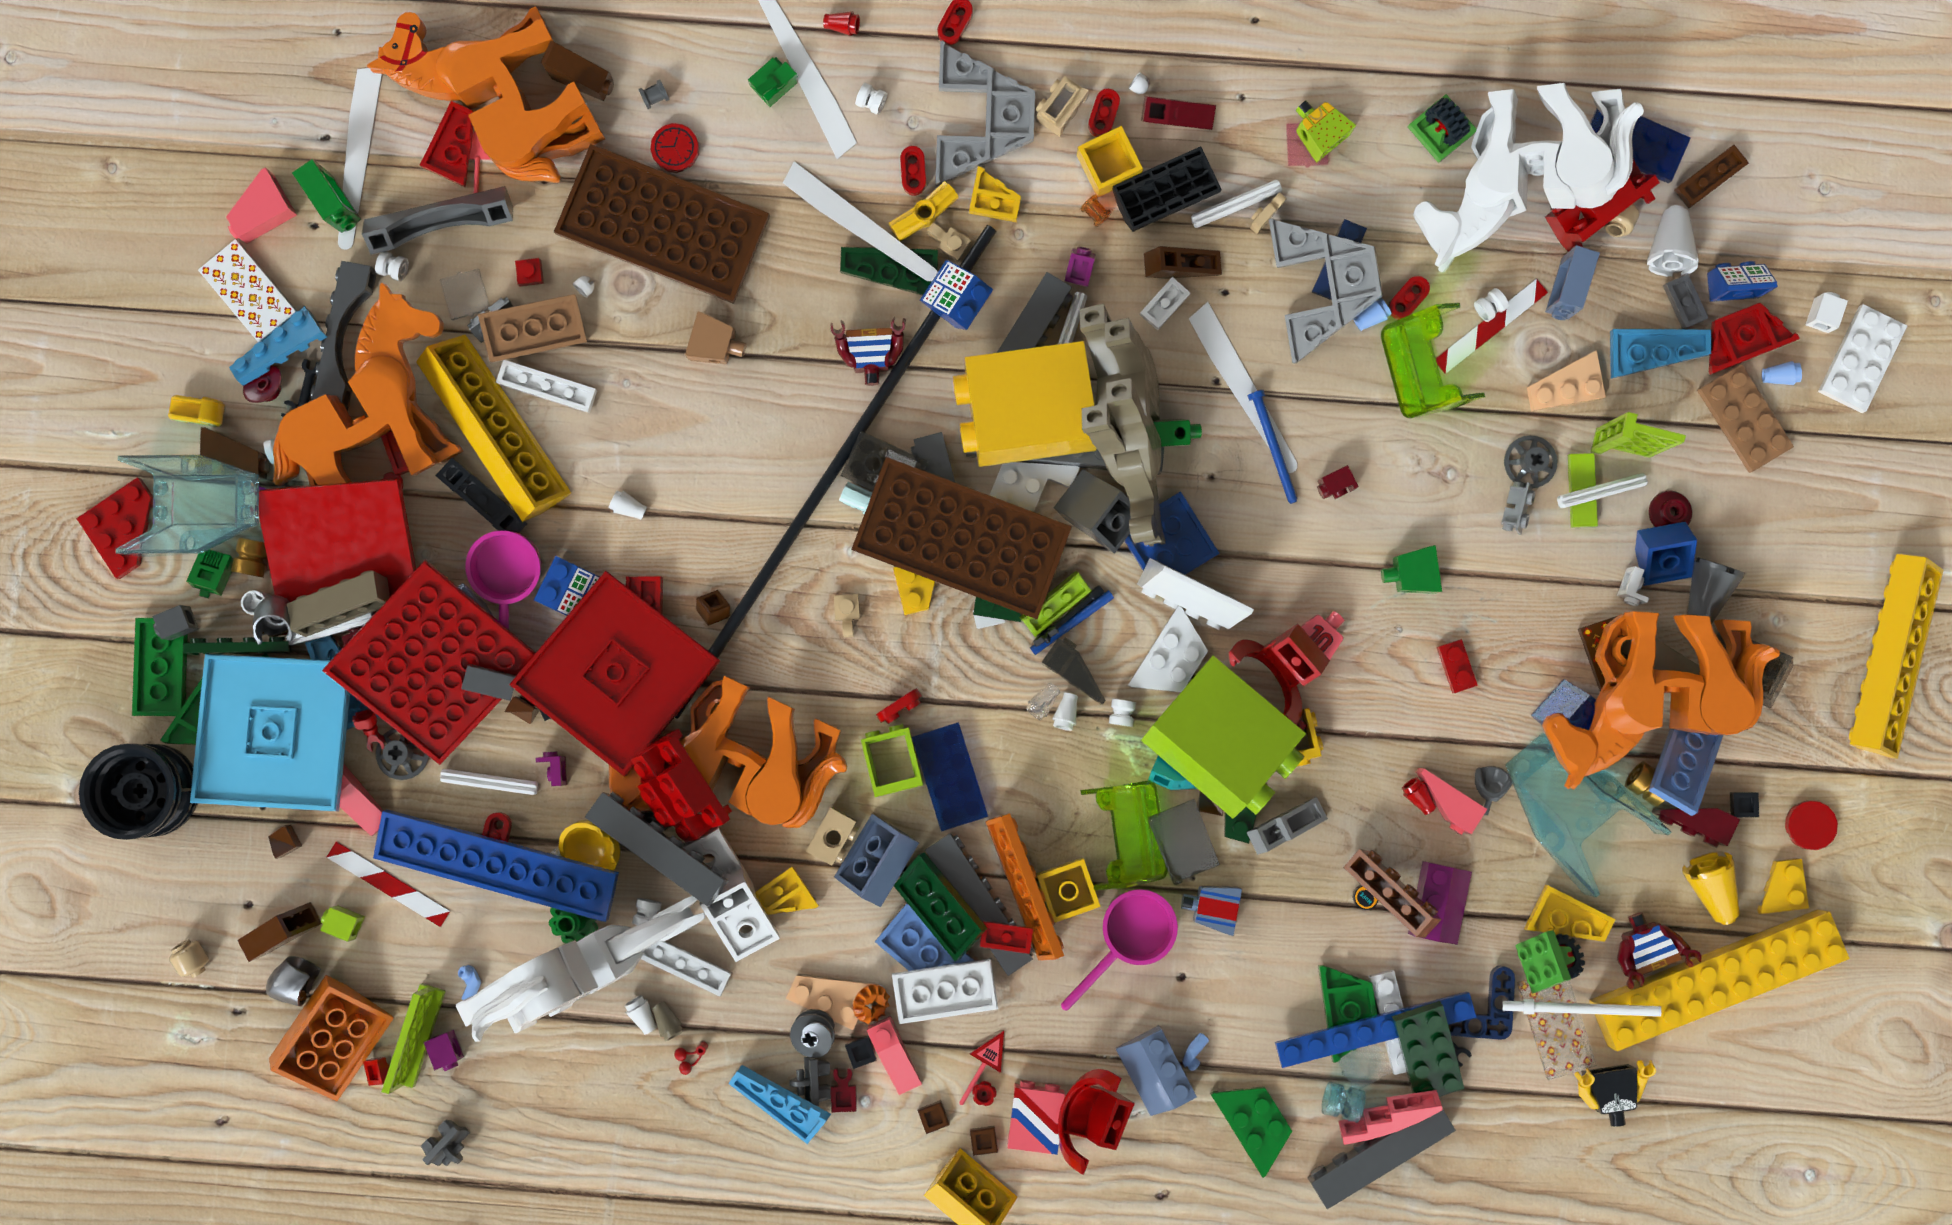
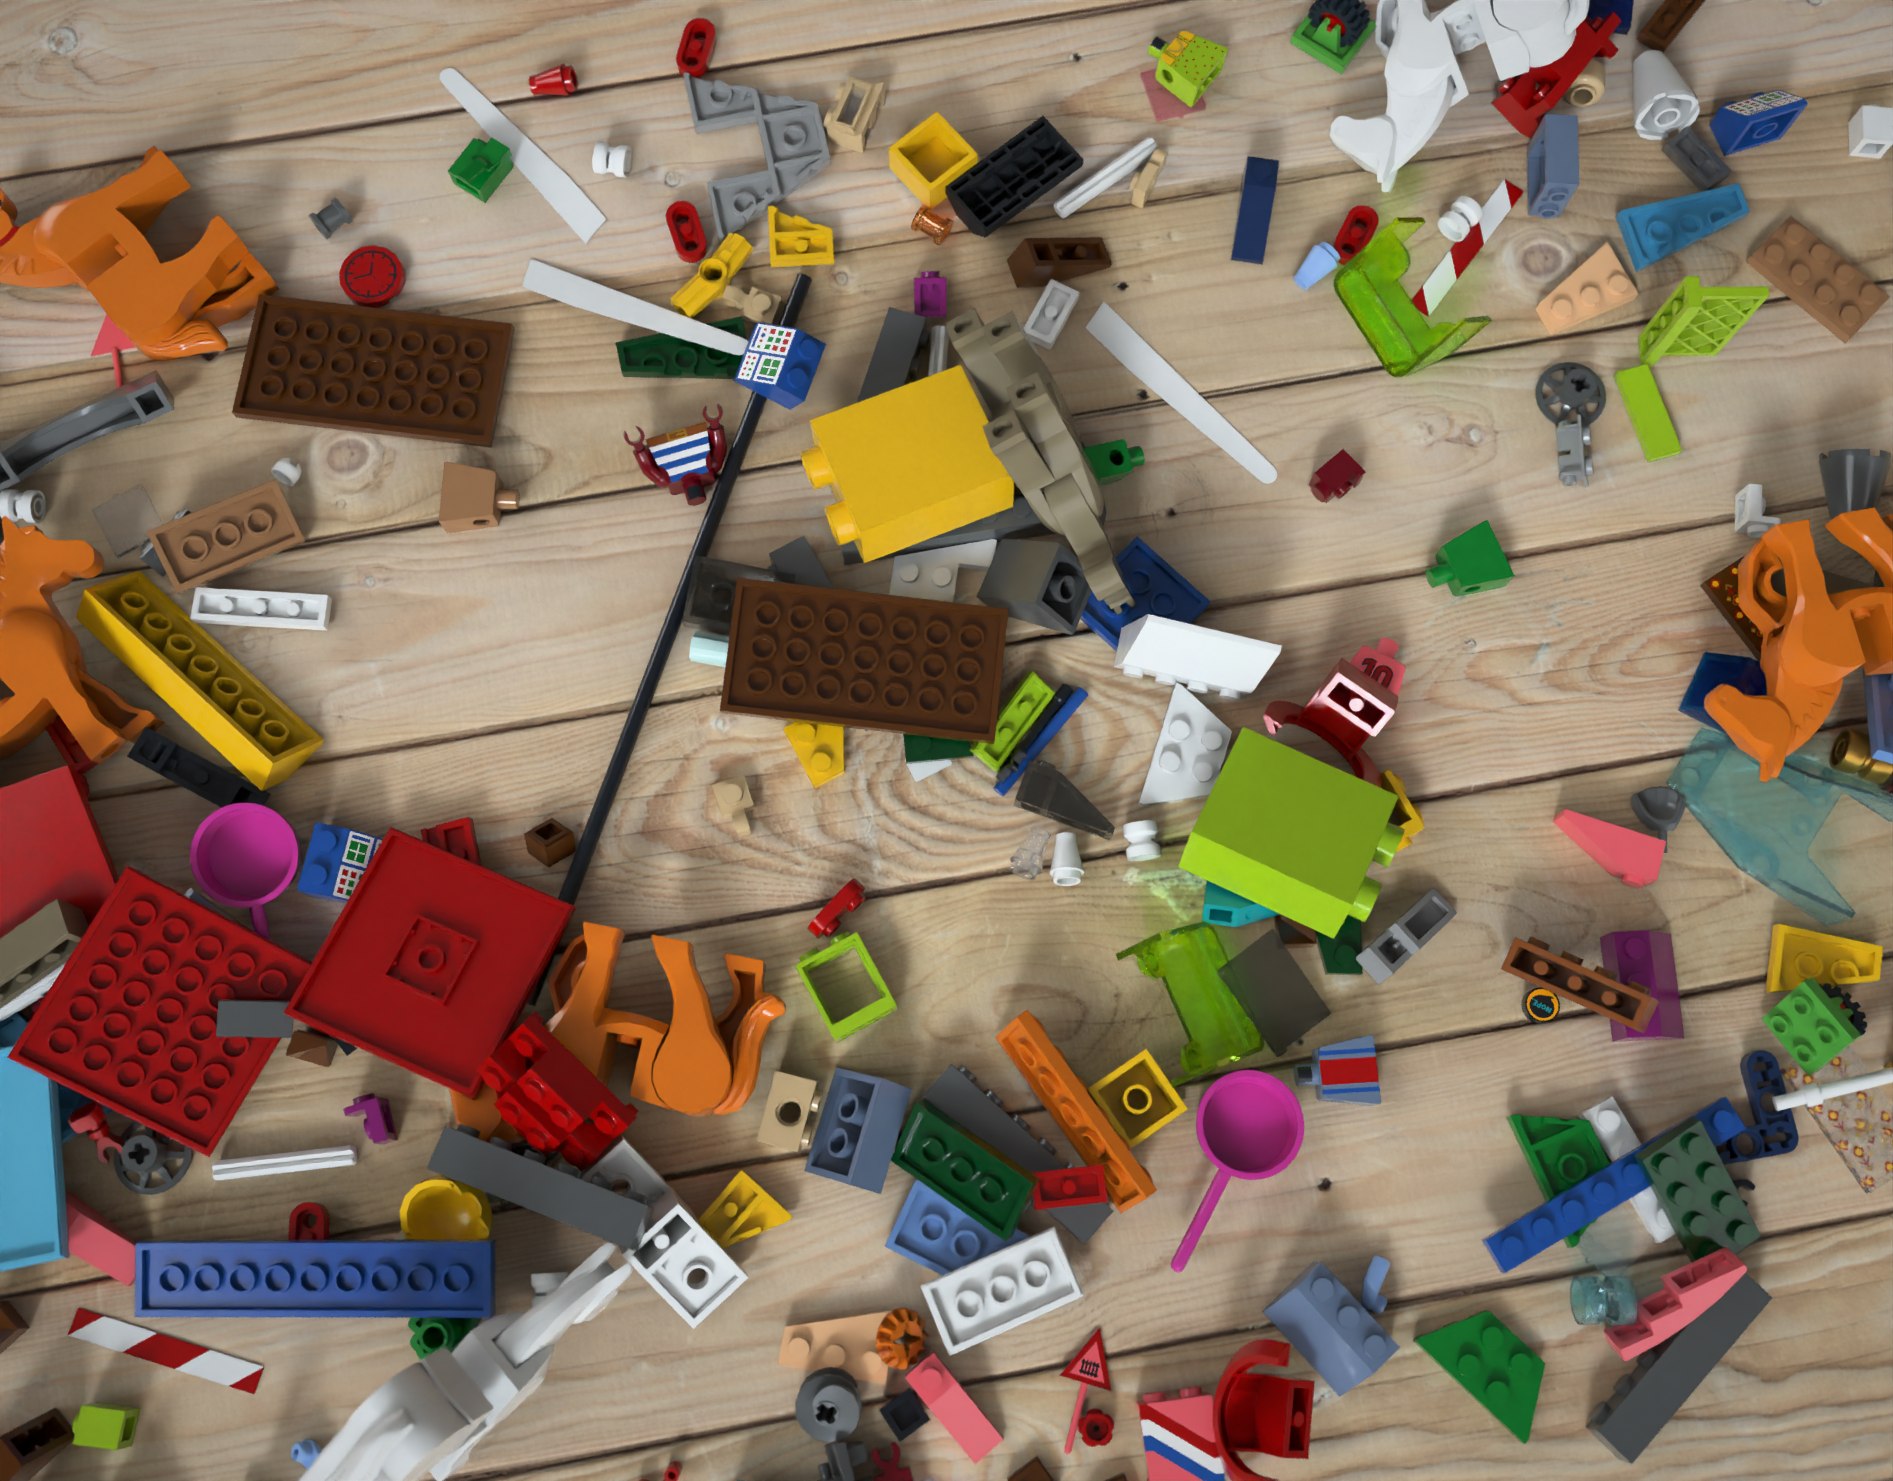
camera: 20 degrees left, 10 degrees down
red wing [420,101,474,188] -> none
red plate [515,258,544,287] -> none
reddish brown slope [541,41,614,101] -> none
white cone [609,490,647,520] -> none
white cone [625,995,657,1035] -> none
white plate [641,941,732,996] -> none
dark tan cone [652,1001,683,1041] -> none
clear blue plate [912,722,988,832] -> none
red plate [1088,88,1120,137] -> none
white hinge [1129,72,1149,94] -> none
dark red slope [1141,96,1216,130] -> none
blue bar [1247,390,1297,504] -> none
light grey wing [1269,219,1383,364] -> none
red cone [1402,777,1437,815] -> none
red plate [1437,639,1478,694] -> none
white axle [1557,473,1648,508] -> none
blue slope [1635,522,1697,586] -> none
dark red piece [1649,491,1693,527] -> none
red wing [1708,303,1800,375] -> none
light blue cone [1762,361,1802,385] -> none

